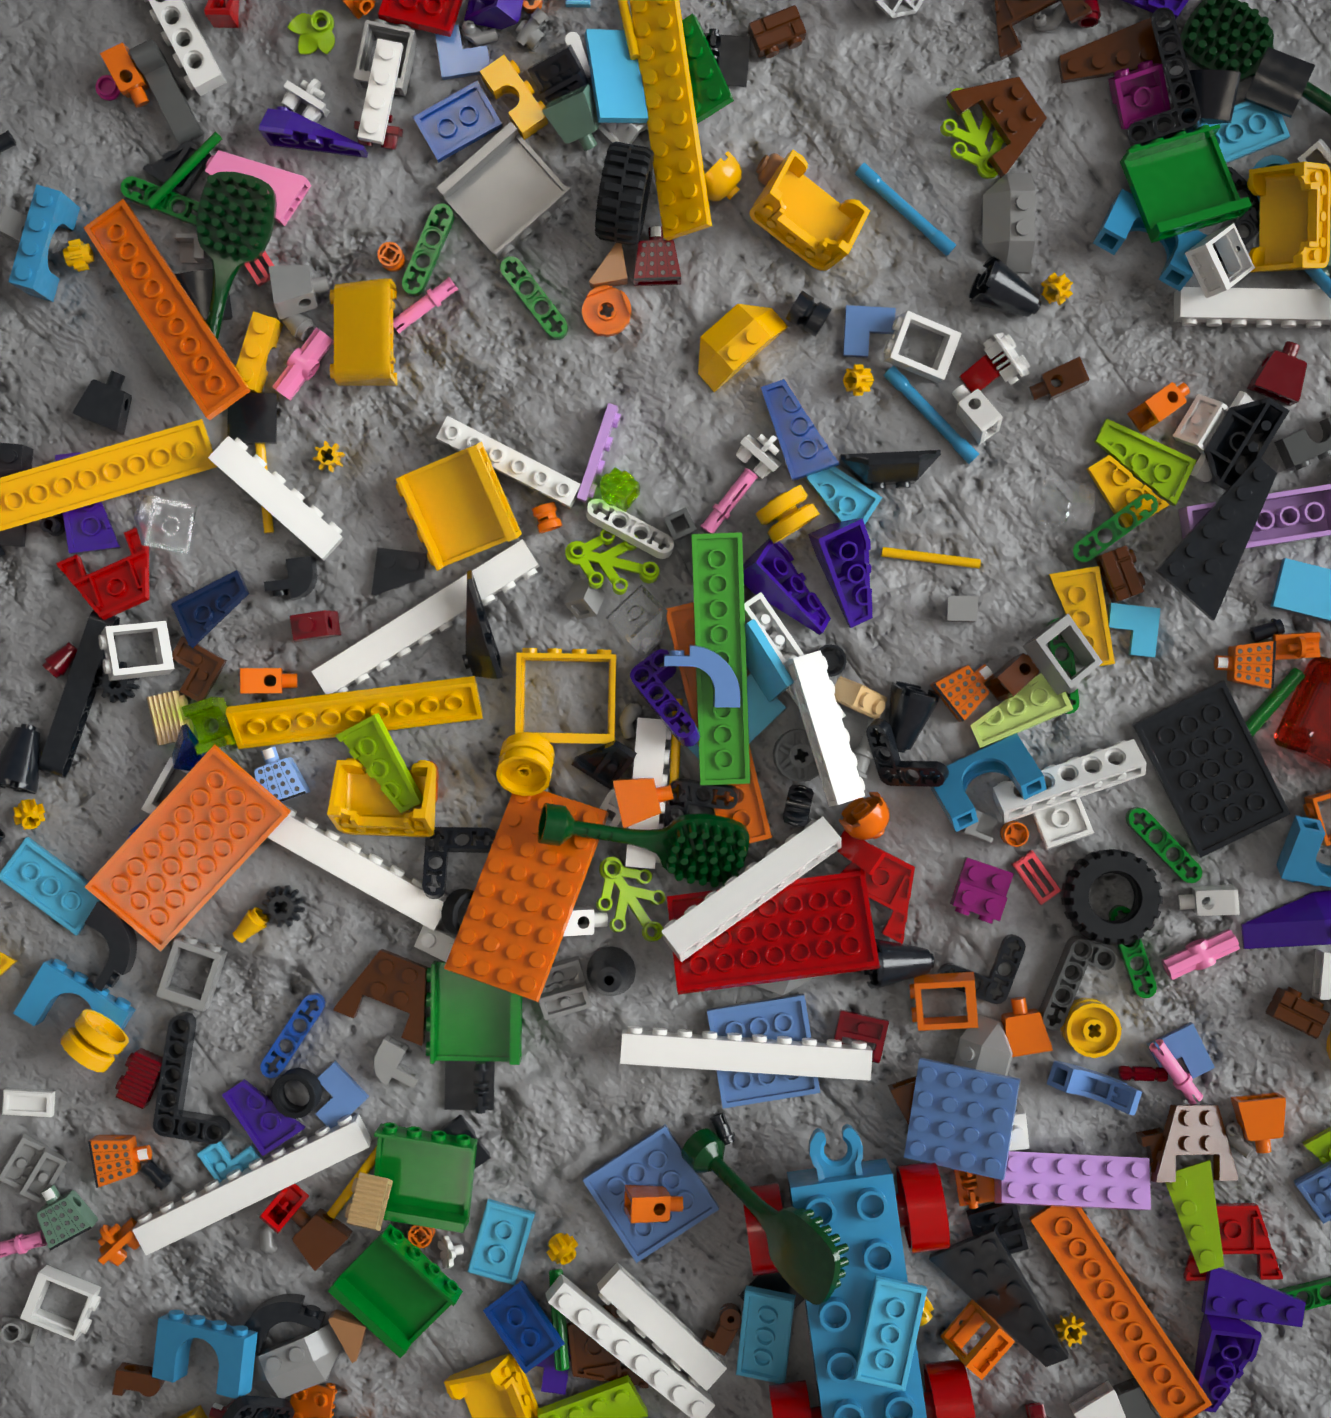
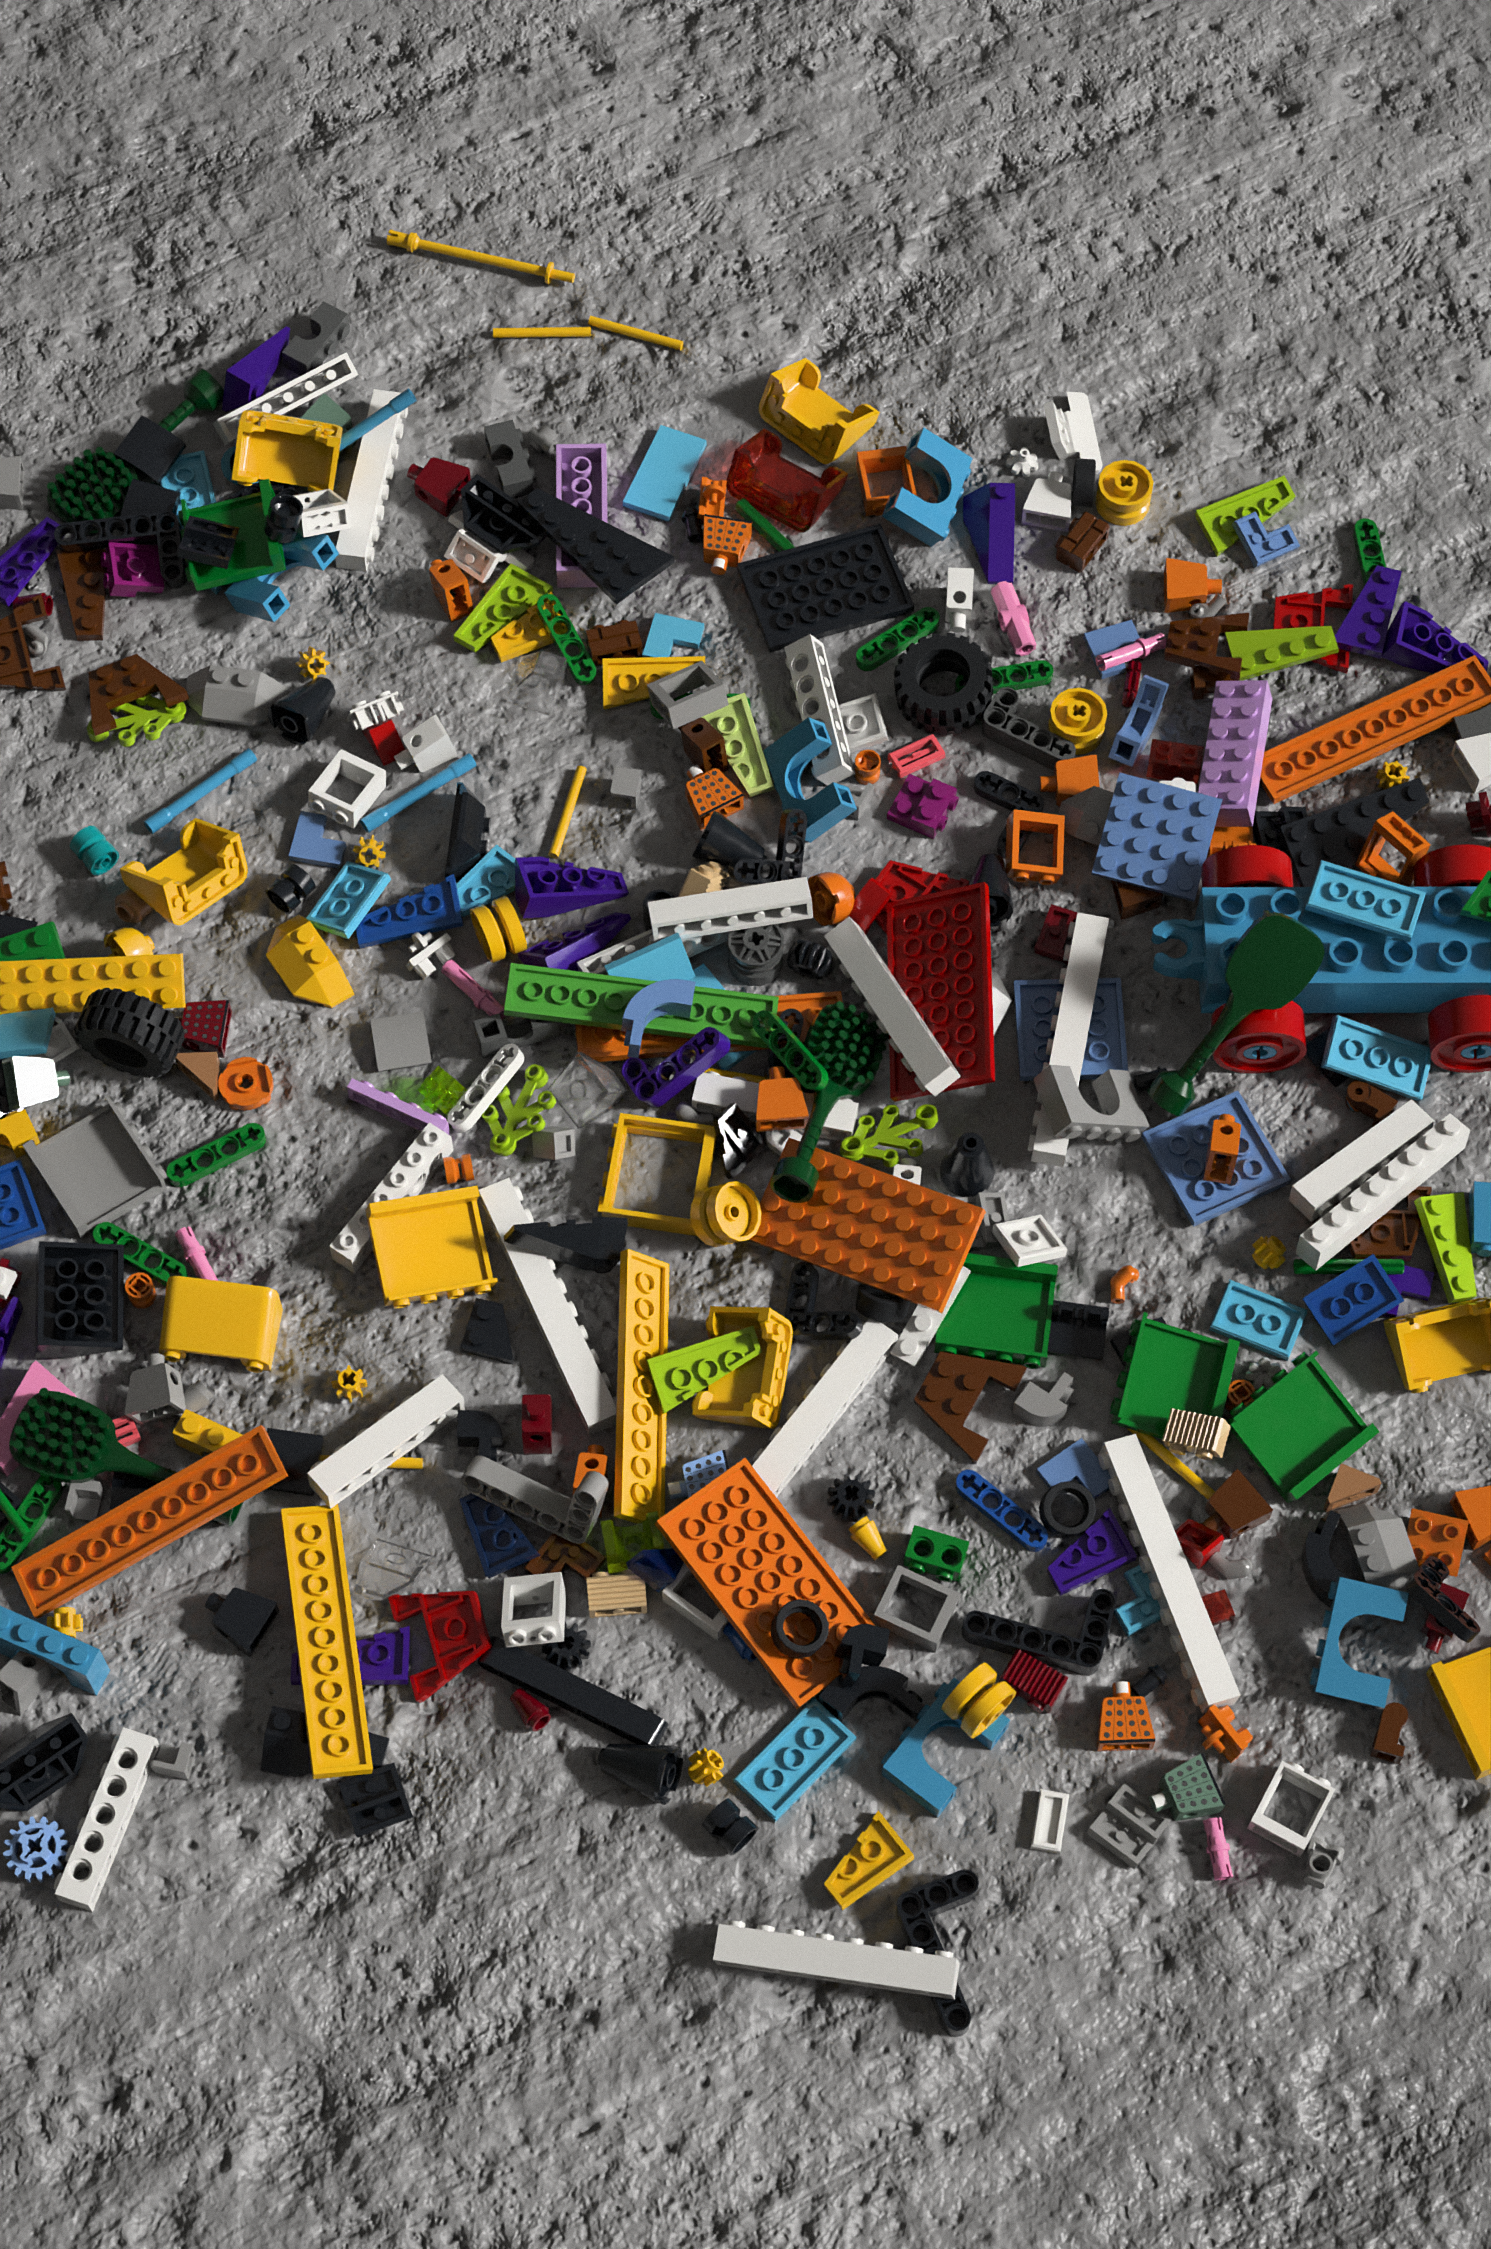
camera: 85 degrees left, 25 degrees down
black pin [40,517,65,536] -> none
bright pink piece [272,327,334,401] -> none
reddish brown torso [1029,357,1090,401] -> none
none -> black slope [35,1241,124,1358]
none -> teal wheel [70,826,119,876]
none -> black slope [177,516,240,569]
none -> black wheel [264,494,303,543]
none -> medium azure tile [306,861,391,939]
none -> light grey slope [370,1011,432,1072]
none -> light grey beam [460,1456,609,1544]
none -> green beam [752,1010,829,1091]
none -> black tyre [770,1599,829,1659]
none -> black brick [833,1624,890,1687]
none -> green brick [903,1525,969,1582]
none -> white plate [992,1214,1067,1267]
none -> light grey arch [1033,1065,1149,1142]
none -> orange arm [1110,1265,1139,1304]
none -> clear red brick [1146,739,1204,784]
none -> clear red plate [1201,1589,1235,1626]

